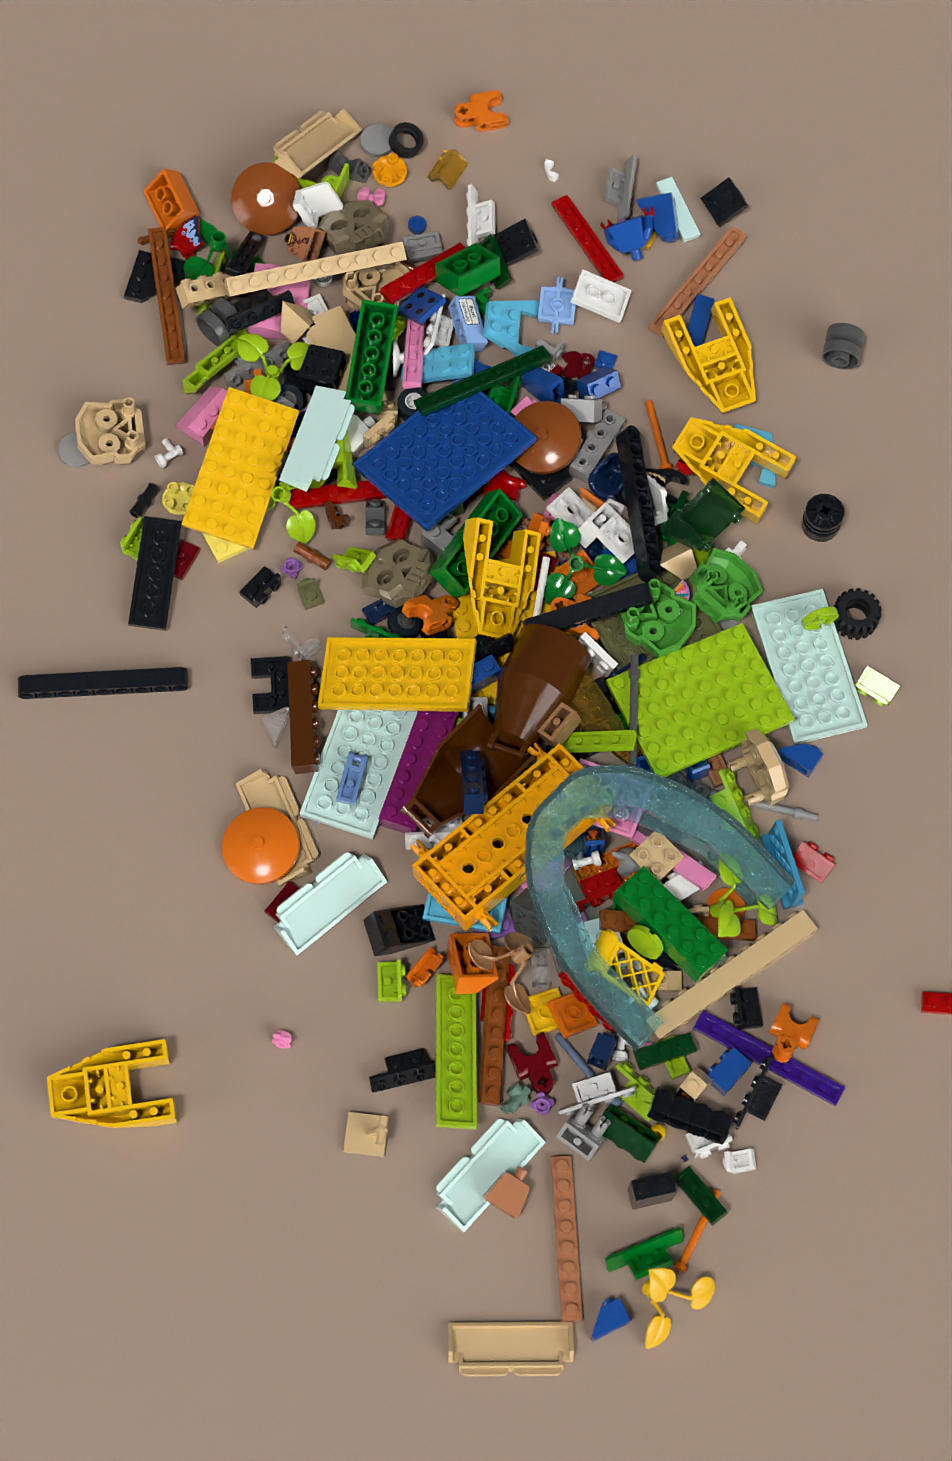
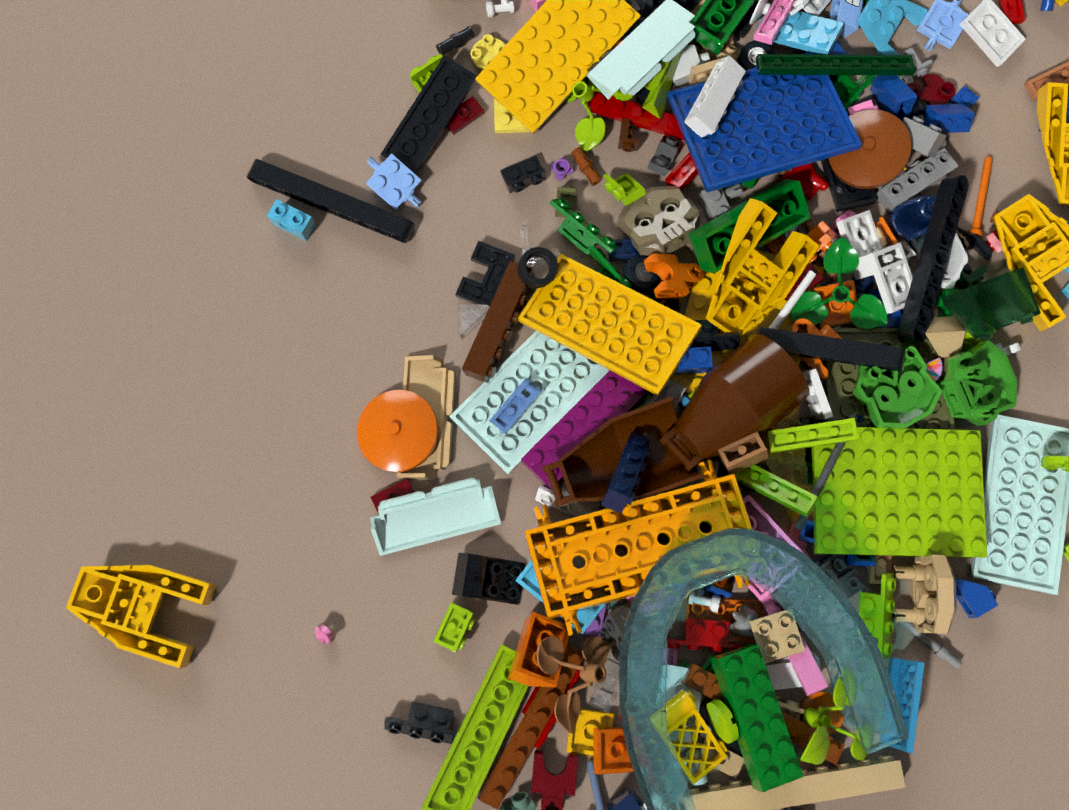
camera: 30 degrees right, 10 degrees up
tan plate [343,1112,389,1157] -> none
orange hinge [405,946,444,988] -> none
bracket [793,840,837,883] -> none
none -> medium azure brick [267,199,316,241]
none -> light blue plate [366,153,422,211]
none -> black tyre [517,247,558,288]
none -> green bracket [550,198,618,255]
none -> white brick [684,55,746,137]
none -> lime plate [768,418,858,453]

